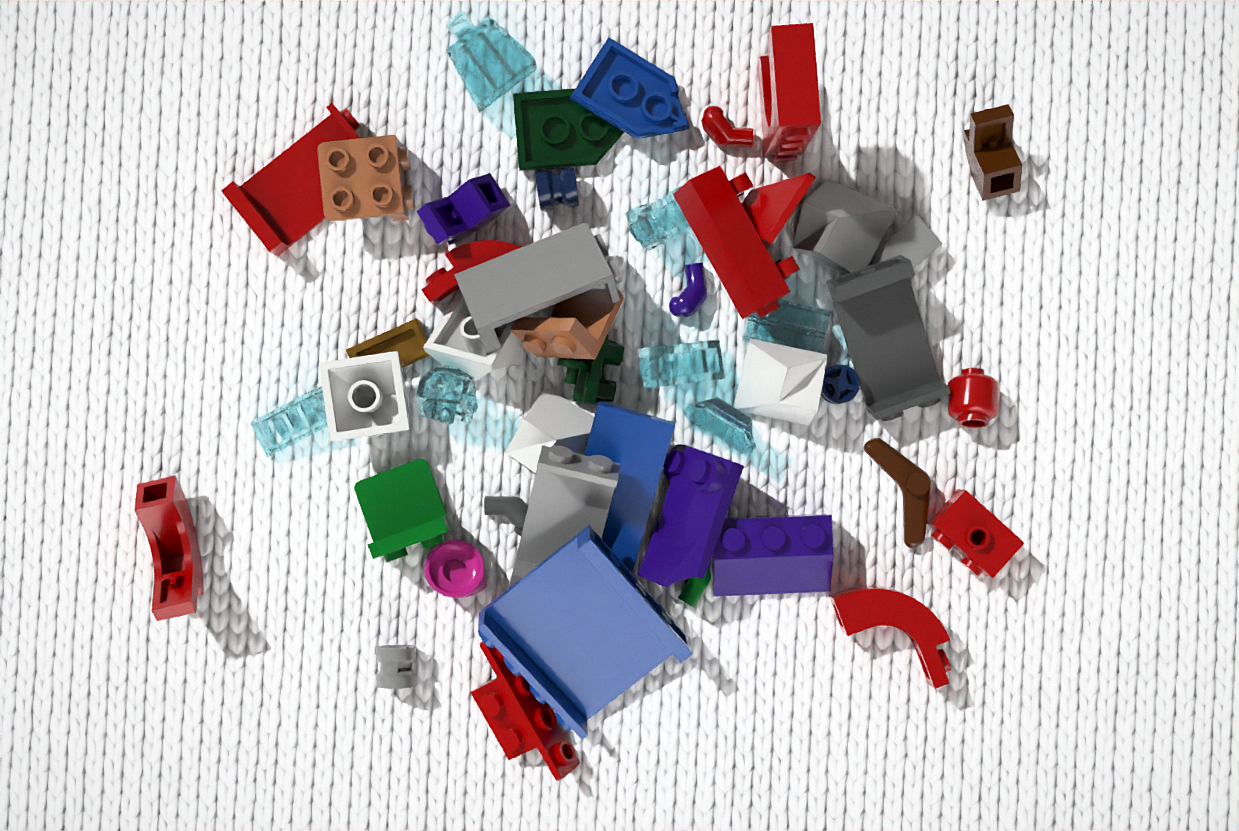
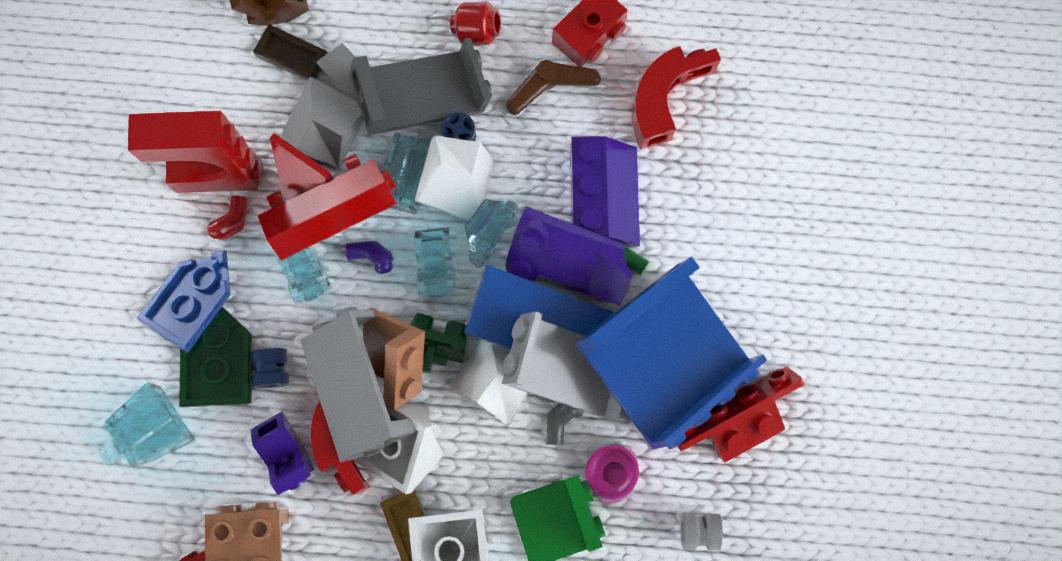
camera: 90 degrees left, 10 degrees down
clear light blue hand [416,365,478,424] -> none
none -> dark brown tile [253,24,328,81]

